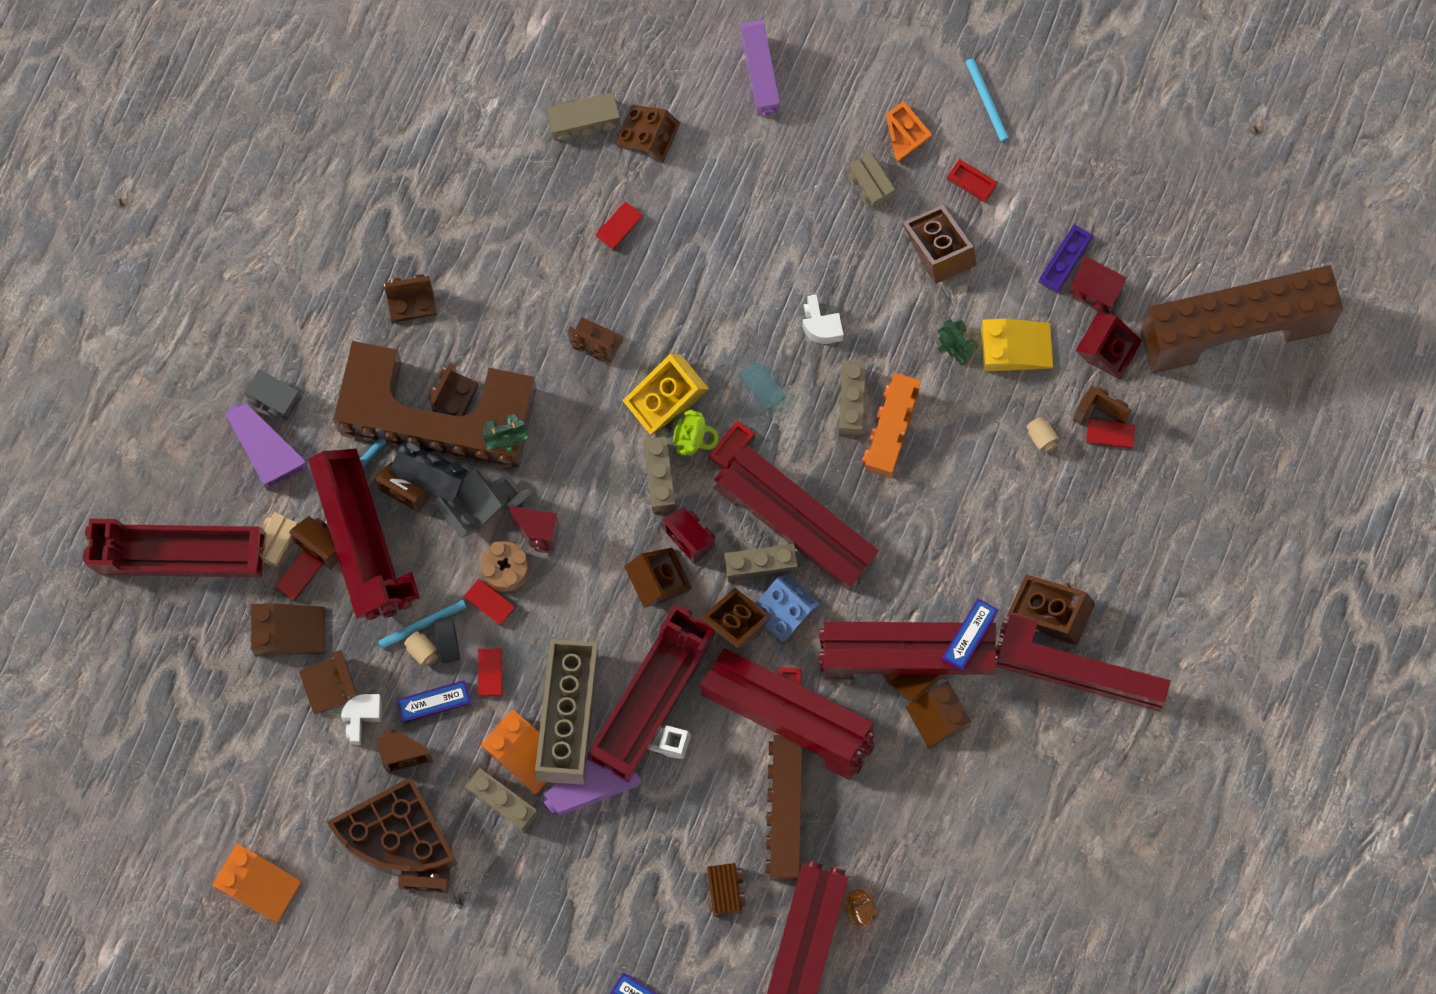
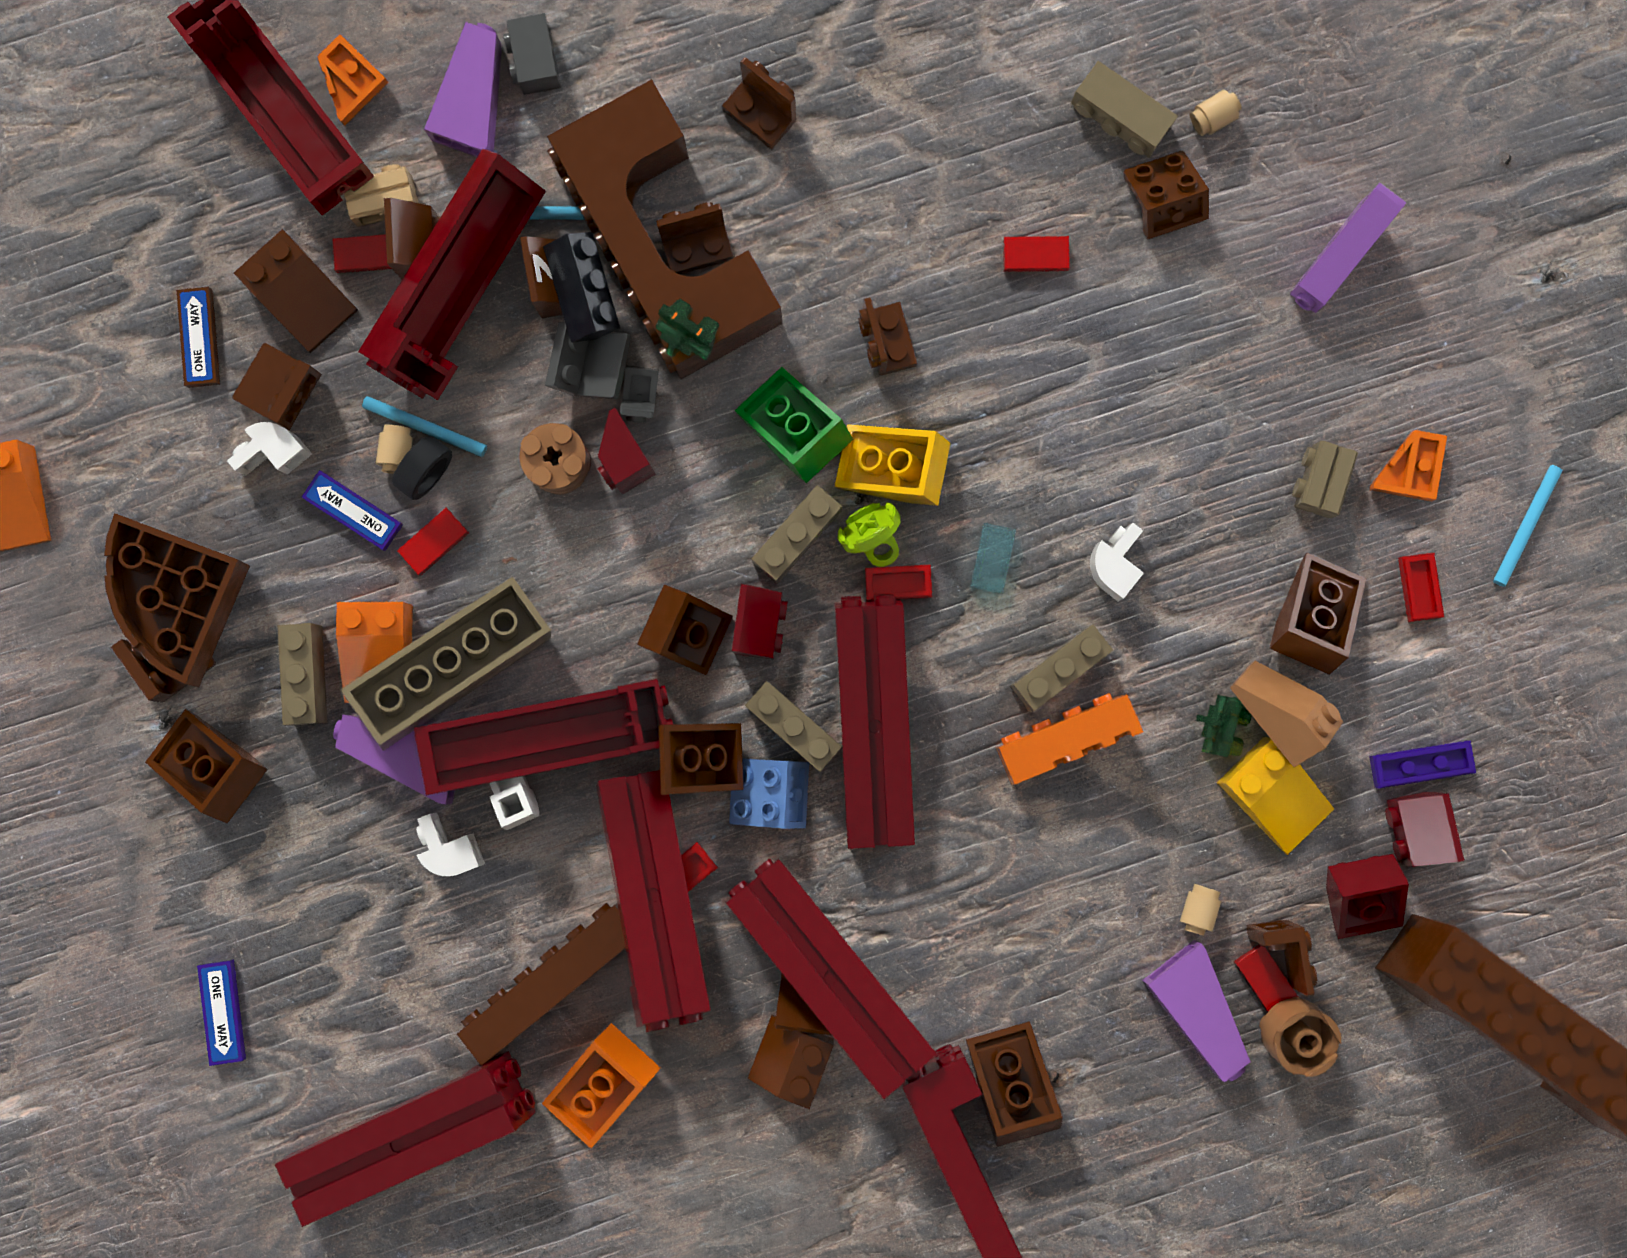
camera: 50 degrees right, 10 degrees up
reddish brown slope [376,730,433,773] -> none
red tile [464,578,515,626] -> none
reddish brown brick [707,863,746,917] -> none
clear orange head [844,889,878,926] -> none
tile [942,598,999,672] -> none
none -> reddish brown slope [145,709,268,824]
none -> tile [176,287,220,388]
none -> orange wing [317,34,388,126]
none -> white brick [416,813,485,876]
none -> orange slope [542,1023,661,1149]
none -> green slope [734,367,854,483]
none -> medium lavender slope [1142,940,1250,1083]
none -> tan brick [1190,90,1241,136]
none -> medium nougat slope [1230,661,1343,767]
none -> medium nougat brick [1259,996,1342,1077]

